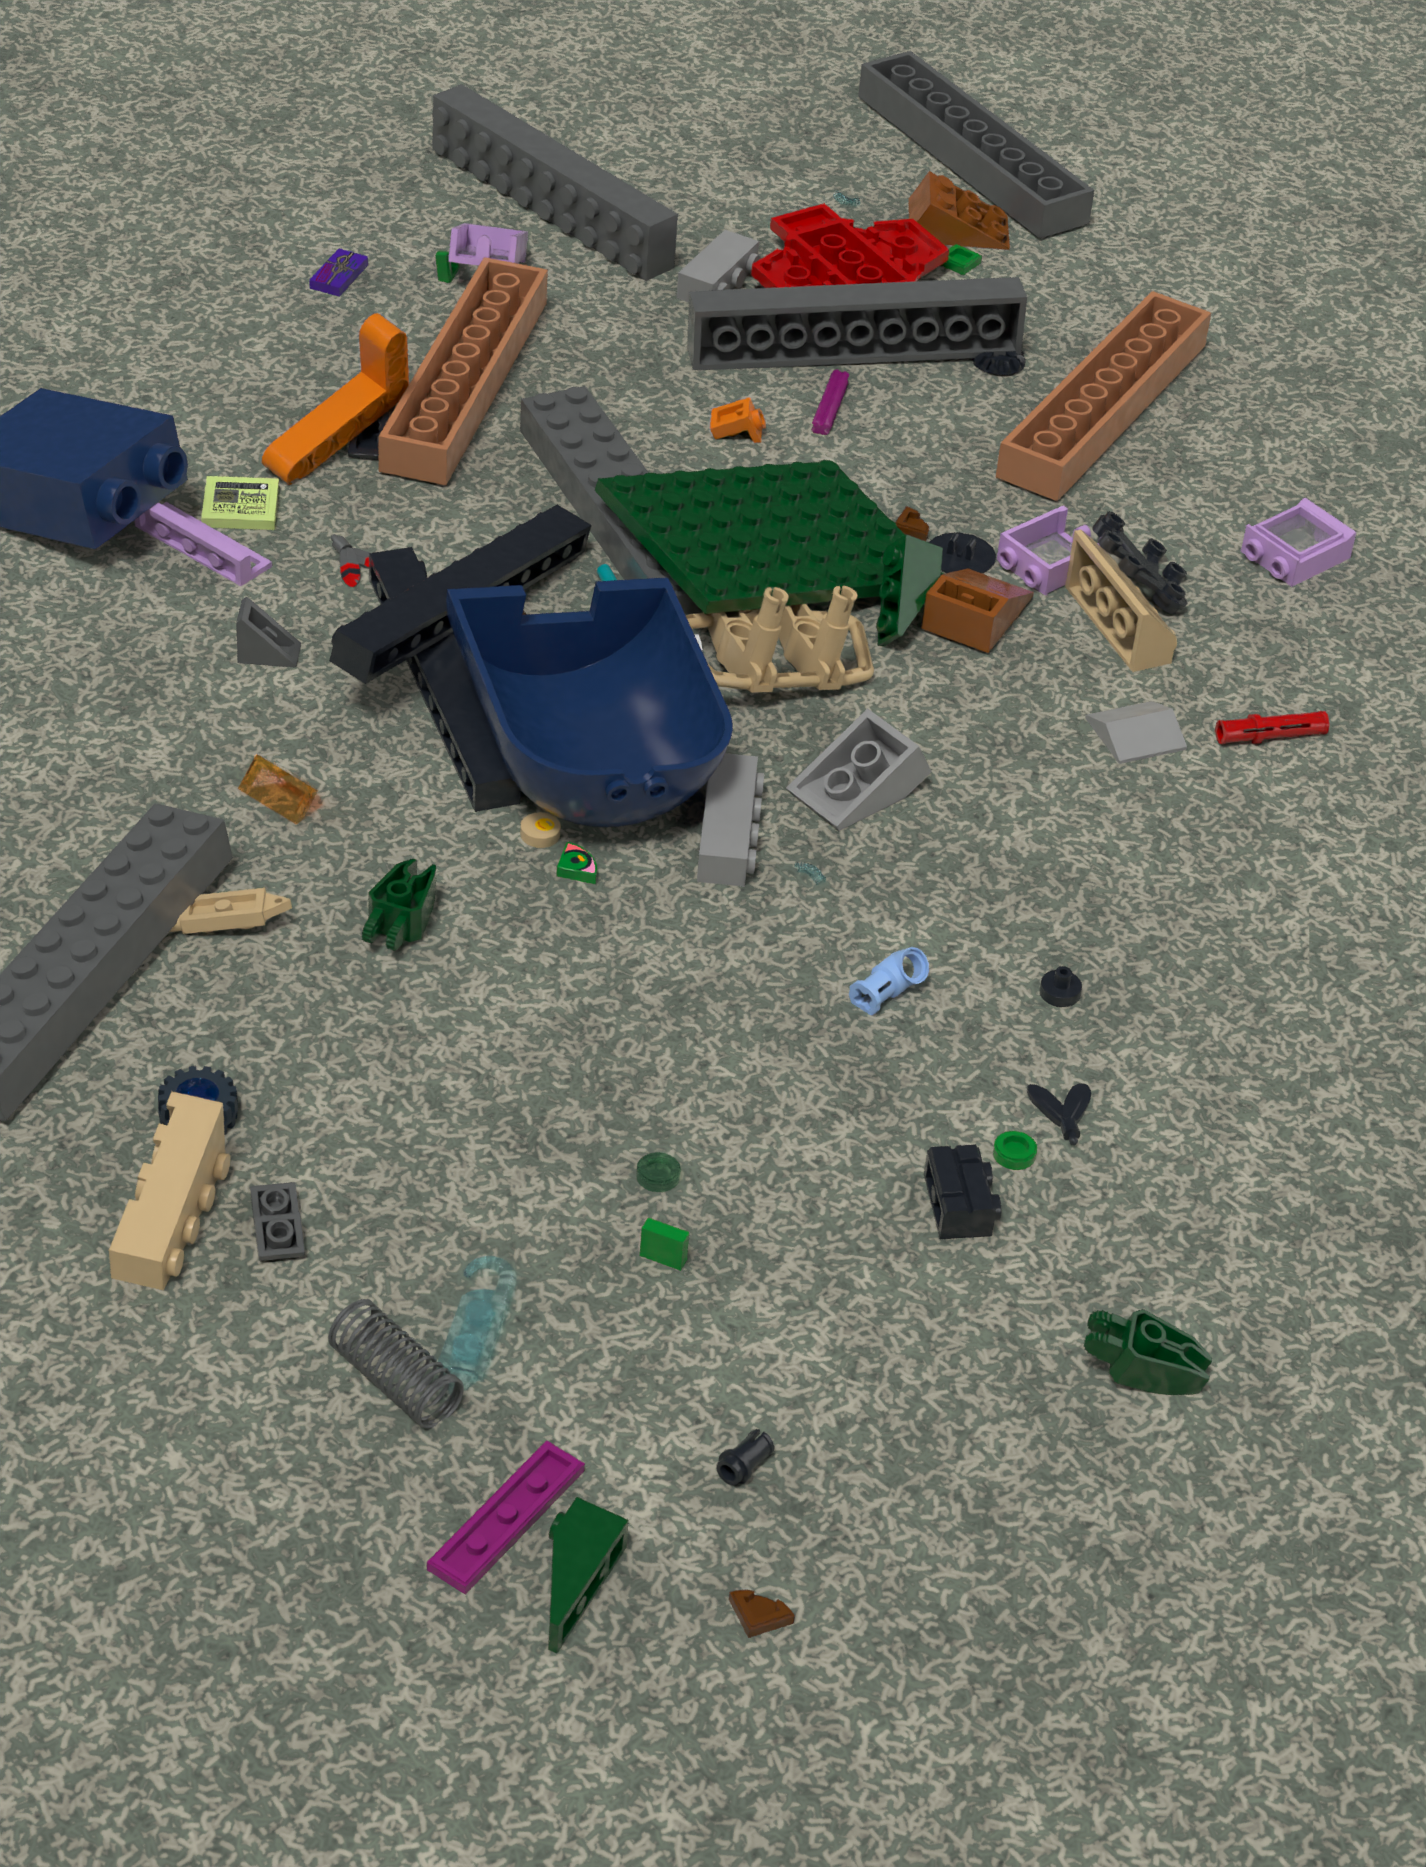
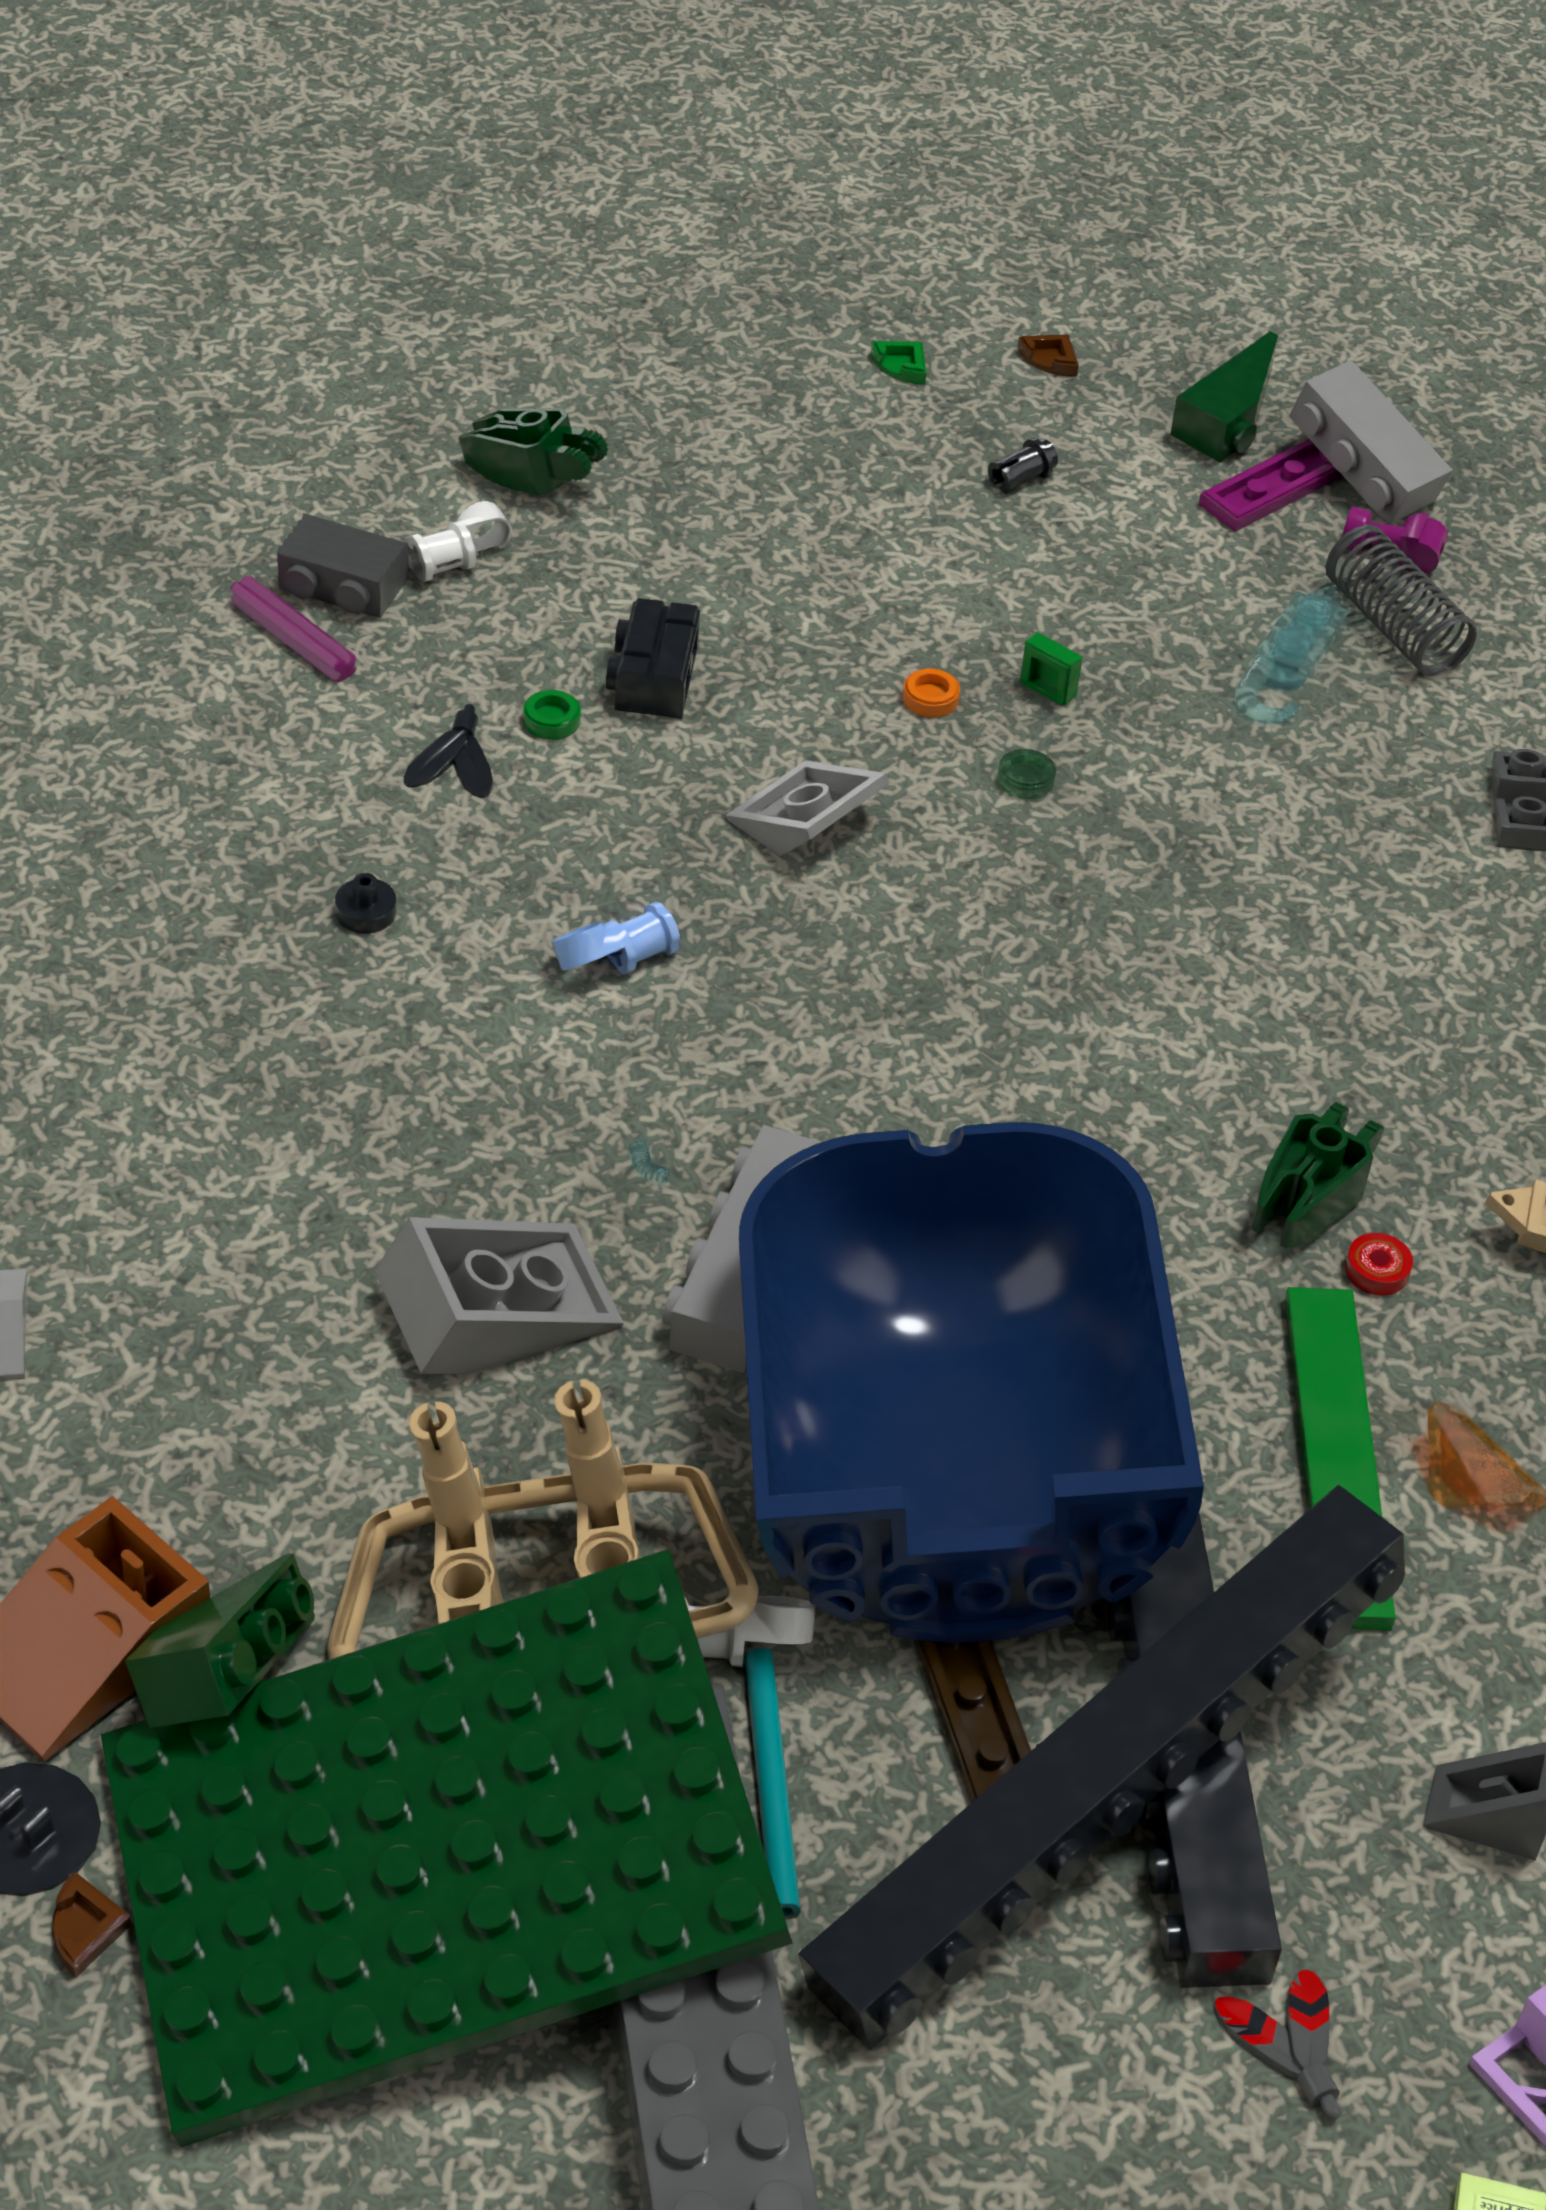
camera: 165 degrees left, 5 degrees up
none -> magenta axle [230,576,357,682]
none -> dark grey brick [277,513,409,618]
none -> white connector [405,501,512,582]
none -> light grey slope [726,760,890,856]
none -> green tile [871,341,927,385]
none -> orange tile [903,668,960,717]
none -> green tile [1284,1287,1396,1631]
none -> light grey brick [1289,360,1453,524]
none -> magenta leg [1342,506,1448,574]
none -> red tile [1345,1233,1413,1296]

